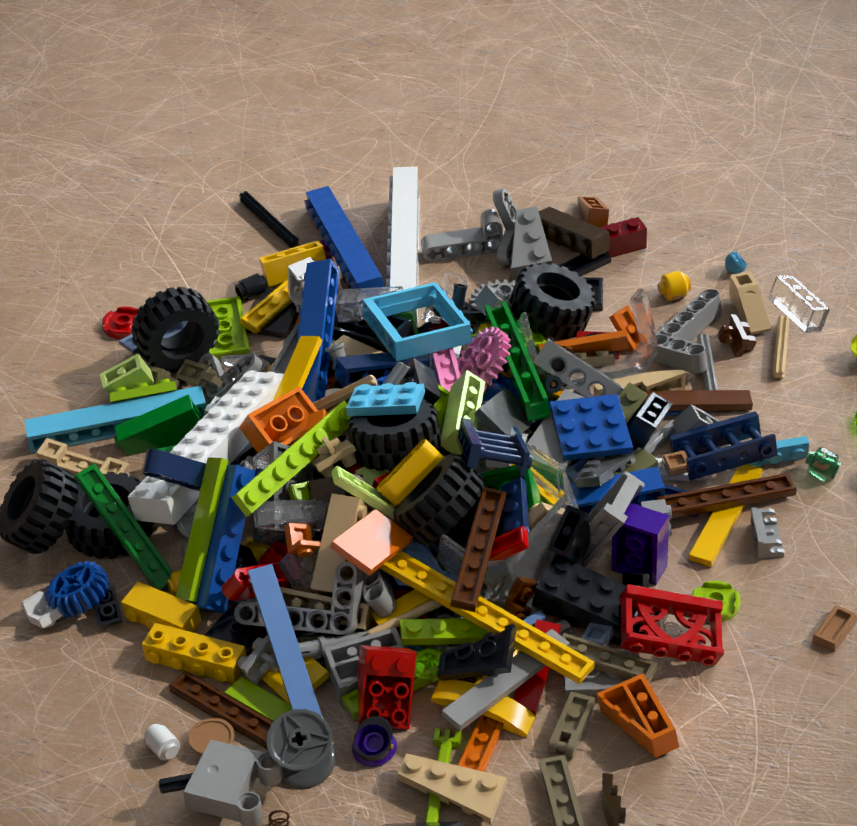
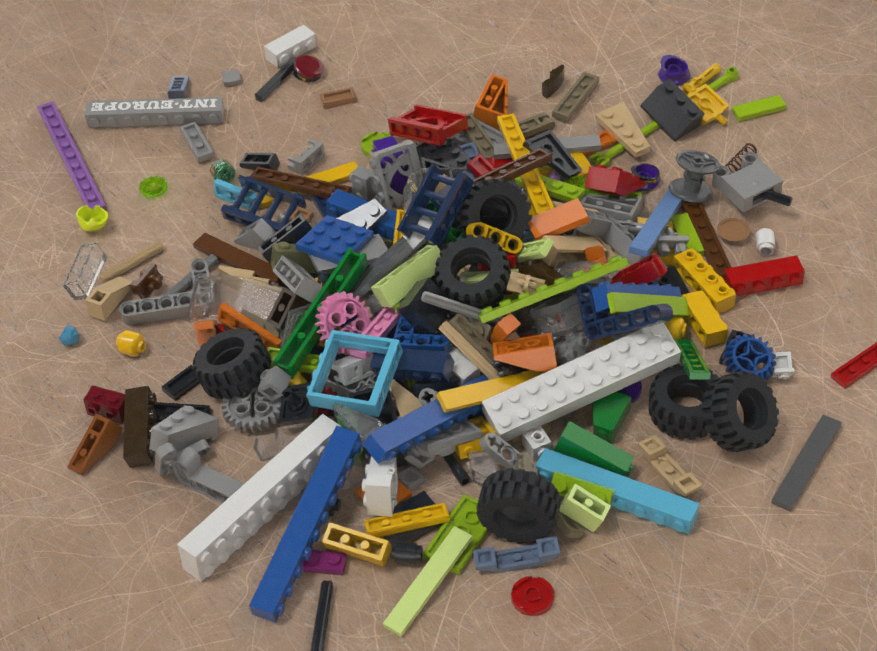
camera: 140 degrees left, 5 degrees up
medium azure plate [346,382,425,417] -> none
none -> black slope [239,153,280,170]
none -> yellowish green tile [383,526,473,637]
none -> red brick [724,255,805,297]

